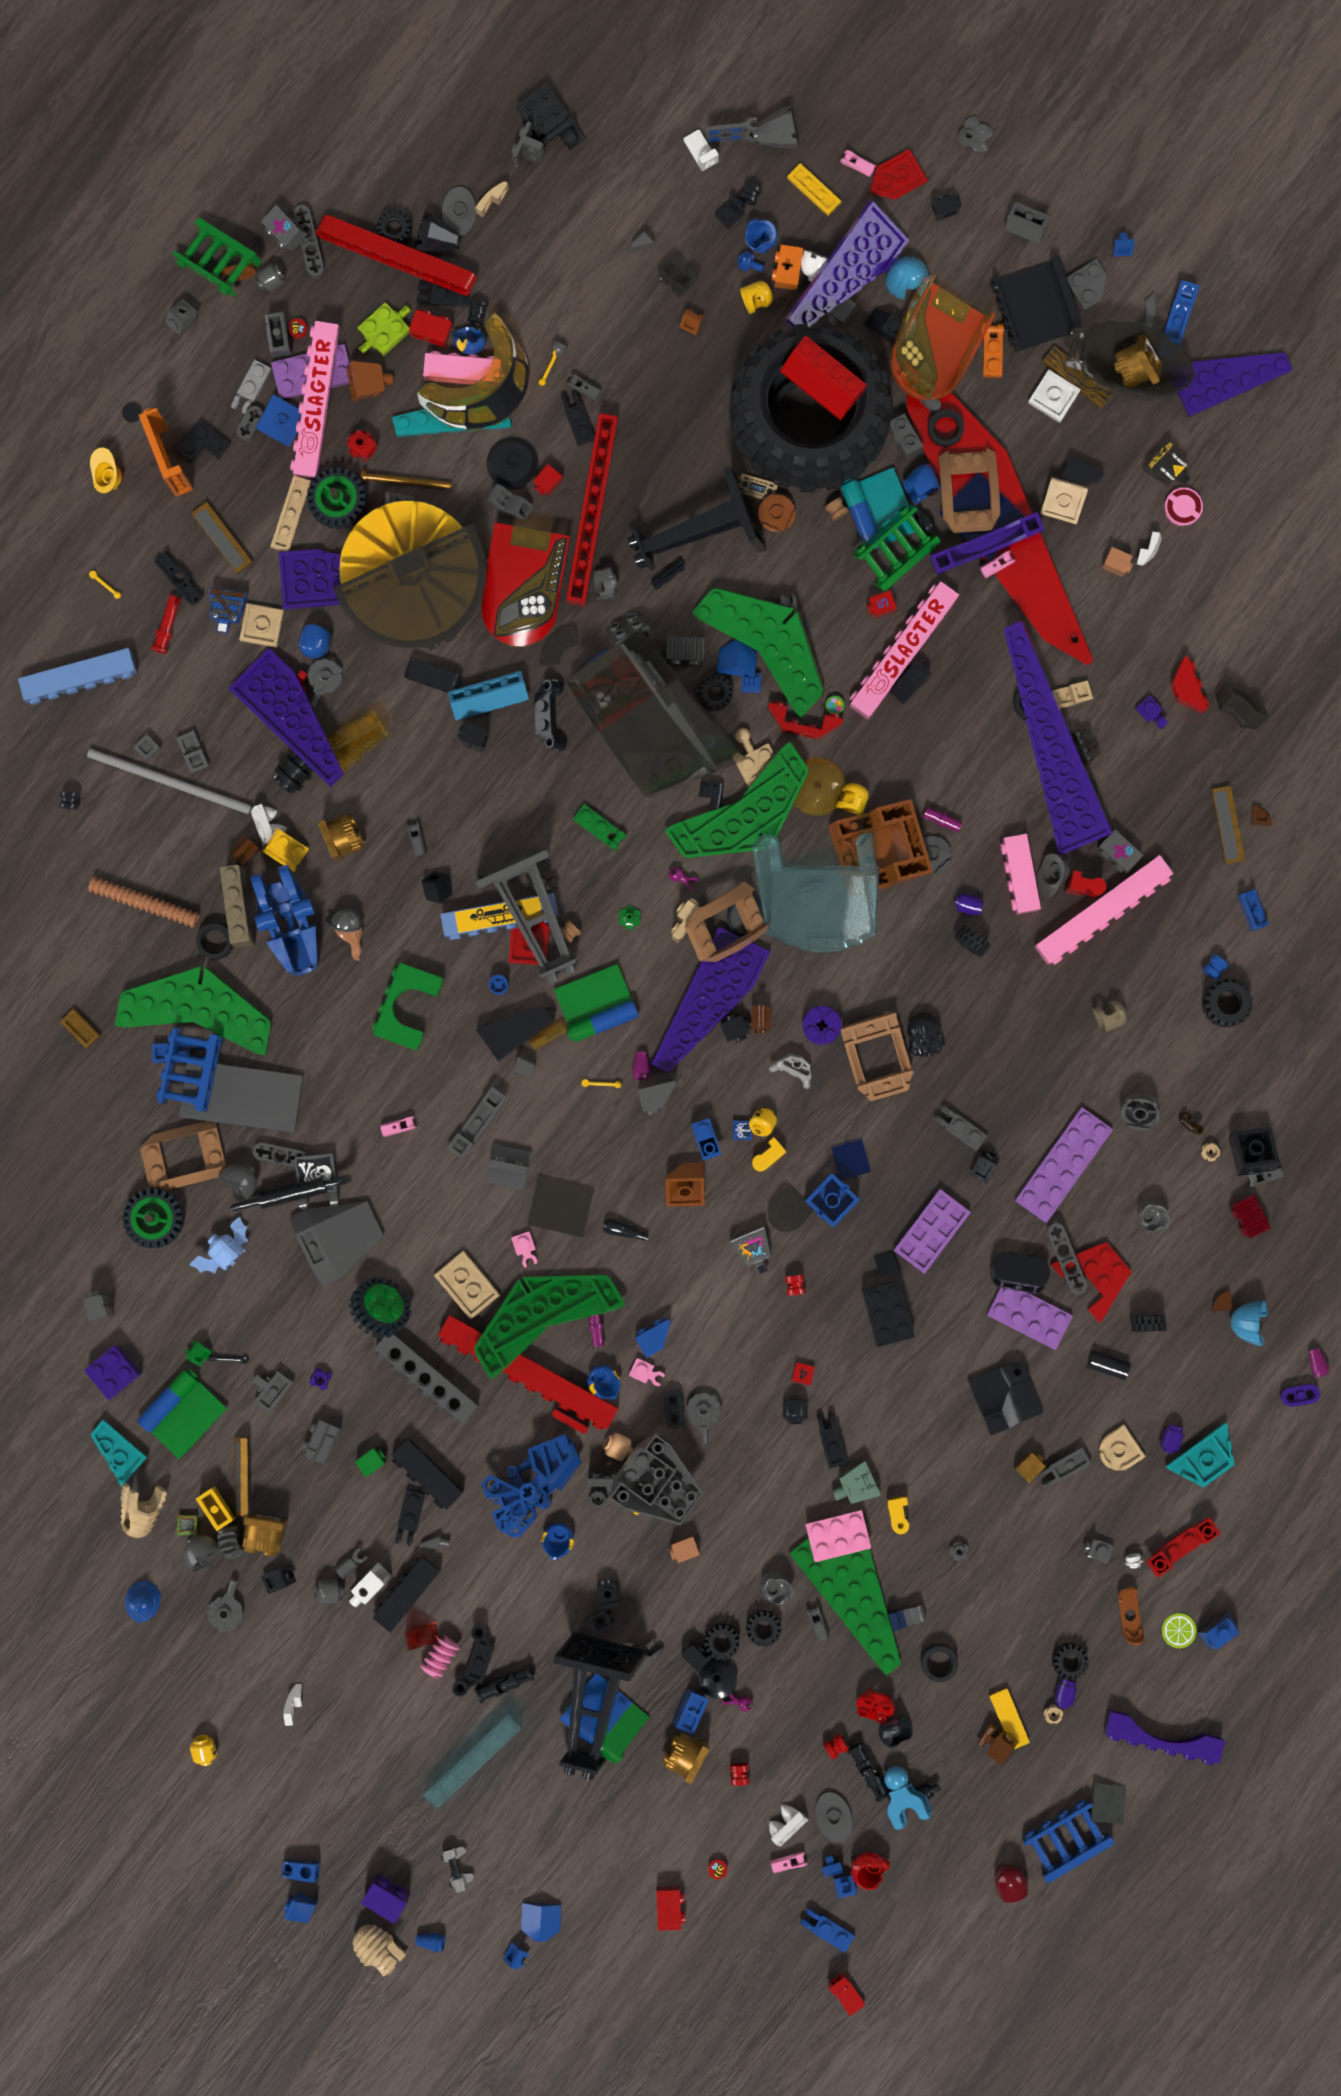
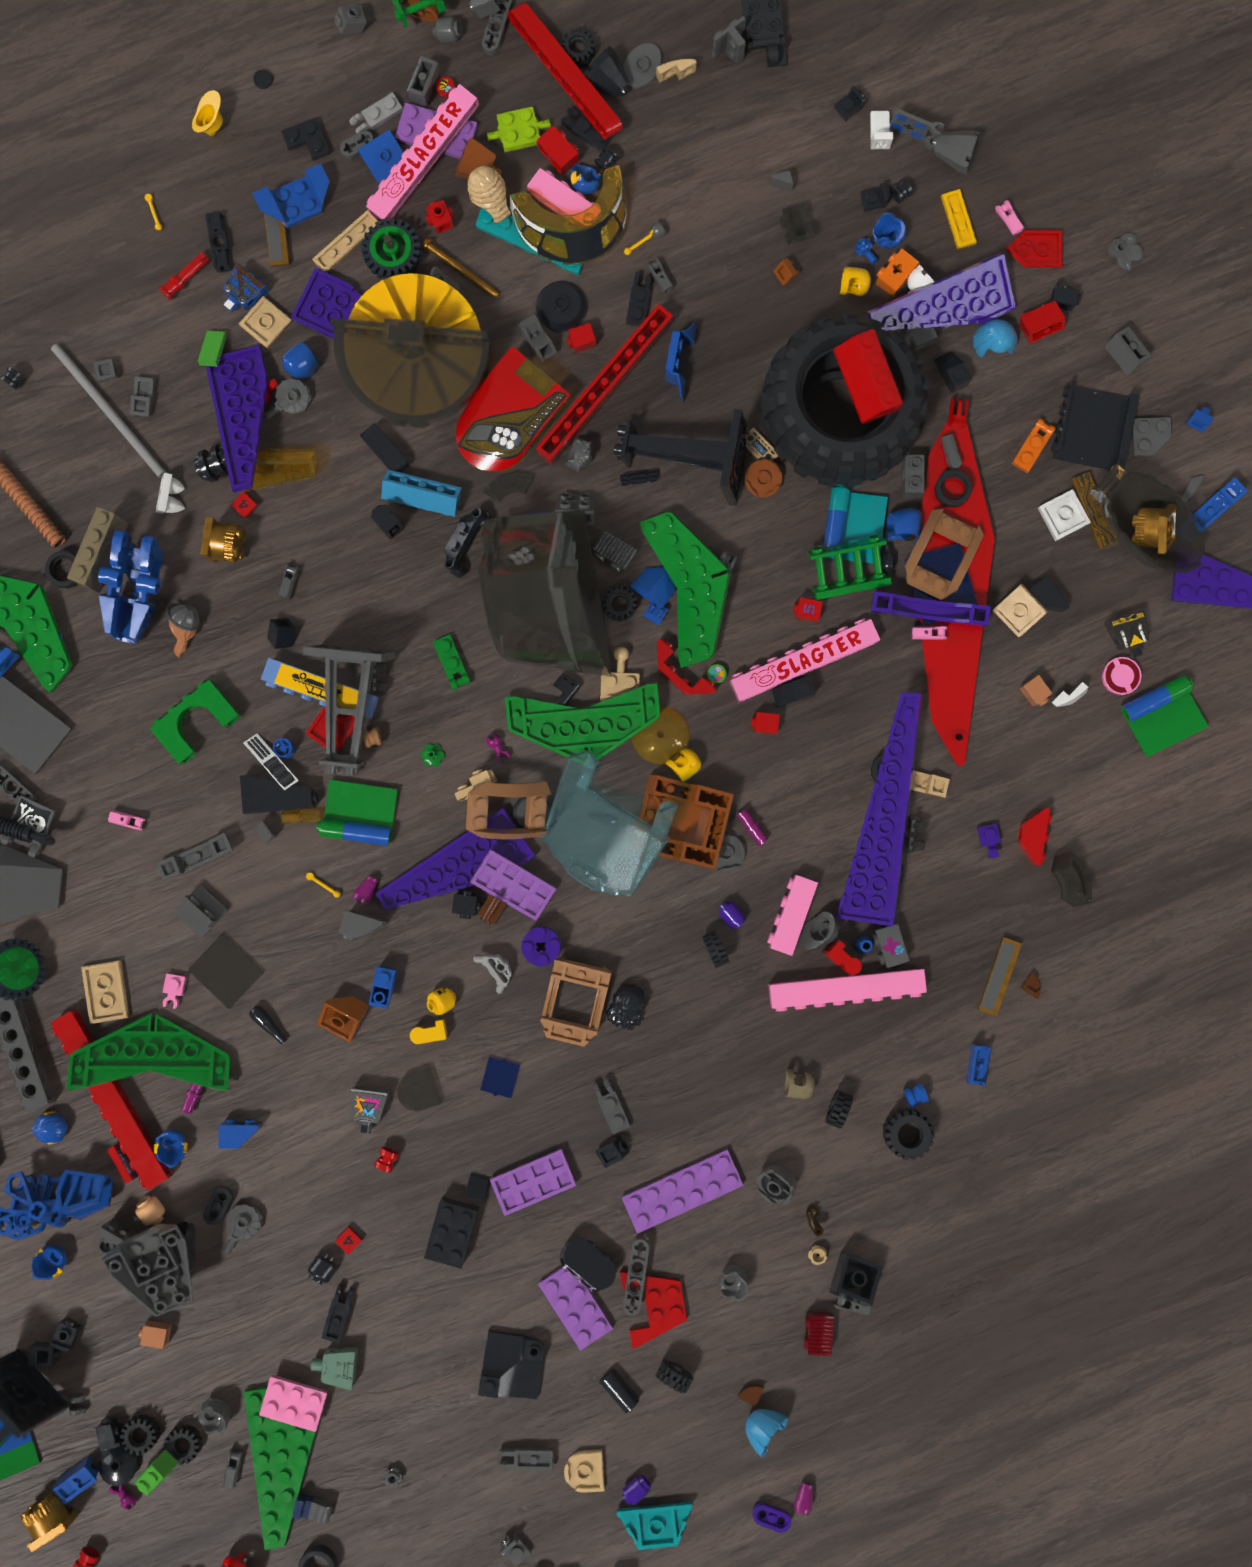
camera: 35 degrees right, 0 degrees up
medium blue brick [18,648,138,705] -> none
orange panel [139,408,193,497] -> none
reddish brown brick [229,835,261,867] -> none
yellow plate [262,828,309,872] -> none
bright pink plate [629,1358,665,1386] -> none
blue tile [732,1120,752,1140] -> none
blue brick [805,1173,860,1228] -> none
medium nougat wheel [825,497,849,521] -> none
yellow leg [887,1495,909,1534] -> none
windscreen [890,274,996,401] -> none
pearl gold brick [1014,1452,1046,1483] -> none
none -> blue hair [32,1111,69,1144]
none -> bright green brick [135,1450,178,1495]
none -> bright green tile [198,331,227,367]
none -> red tile [231,491,258,519]
none -> sticker [243,734,298,791]
none -> blue piece [252,163,329,229]
none -> tan hair [468,166,511,224]
none -> medium lavender plate [470,848,556,921]
none -> blue piece [665,323,697,402]
none -> red brick [750,712,780,735]
none -> black tyre [825,1090,853,1129]
none -> black bracket [834,86,865,122]
none -> blue cone [854,936,873,955]
none -> red brick [1020,301,1065,344]
none -> green door [1121,675,1209,758]

